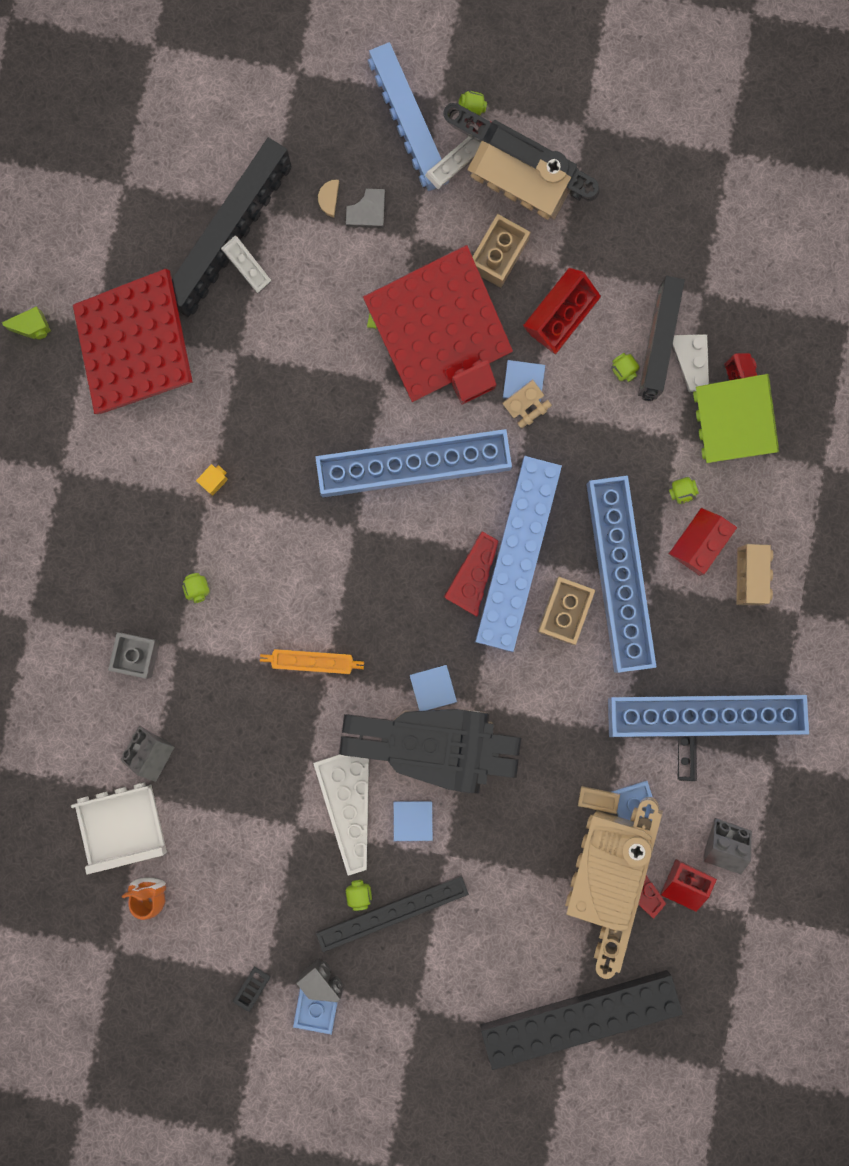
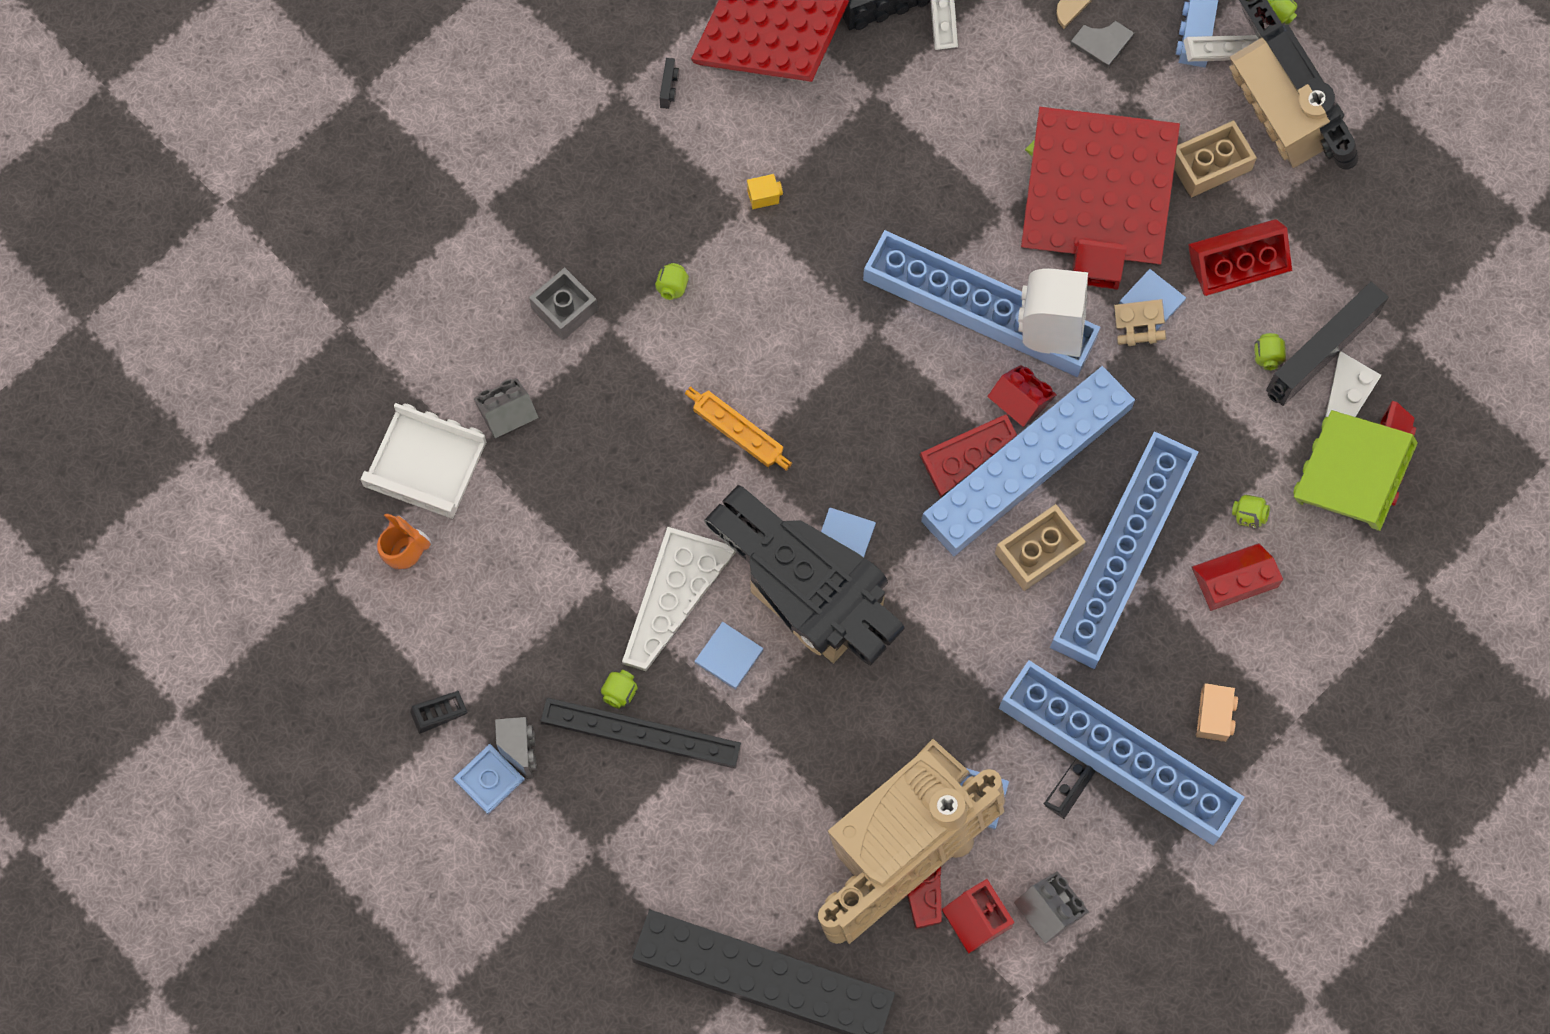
camera: 35 degrees right, 15 degrees down
tan brick [736,544,773,605] -> none
none -> black plate [659,57,679,109]
none -> red slope [987,365,1057,427]
none -> white brick [1018,269,1088,357]
none -> light nougat brick [1196,684,1238,742]

